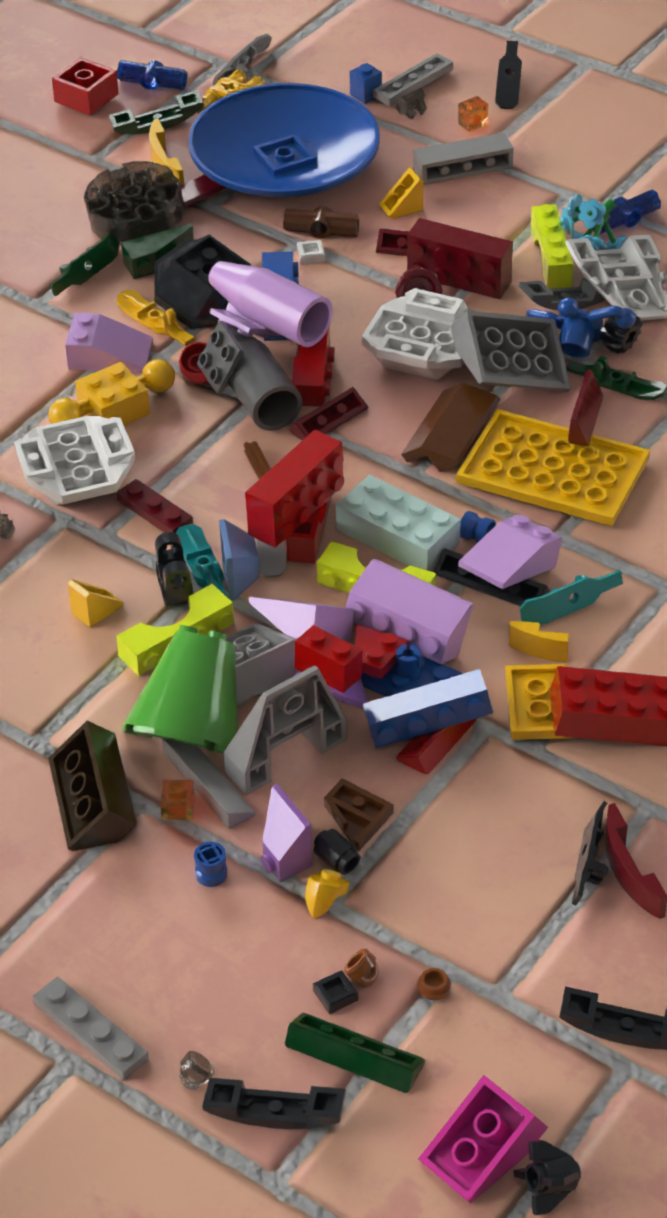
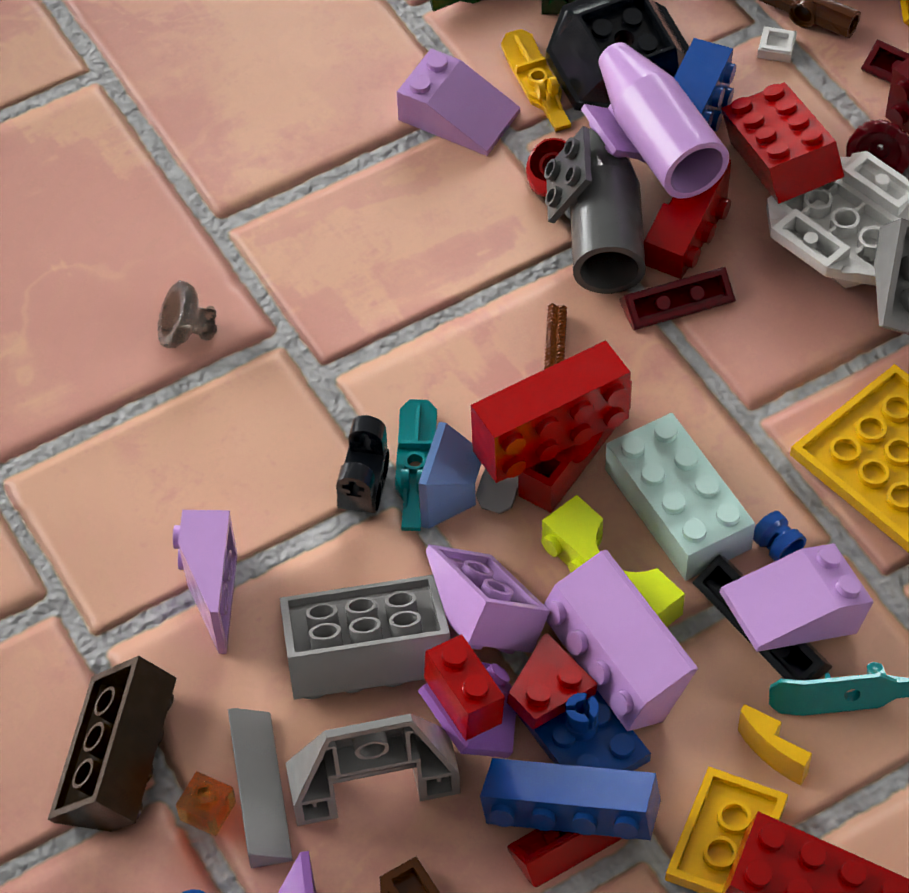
camera: 25 degrees right, 10 degrees up
white piece [14,416,136,506] -> none
yellow brick [48,359,175,425] -> none
yellow slope [68,579,124,627] -> none
dark red plate [116,479,193,533] -> none
neon yellow arch [116,584,234,676] -> none
bright green cone [121,625,238,754] -> none
reddish brown slope [401,383,500,472] -> none
none -> lavender slope [173,510,238,654]
none -> red brick [721,82,845,204]

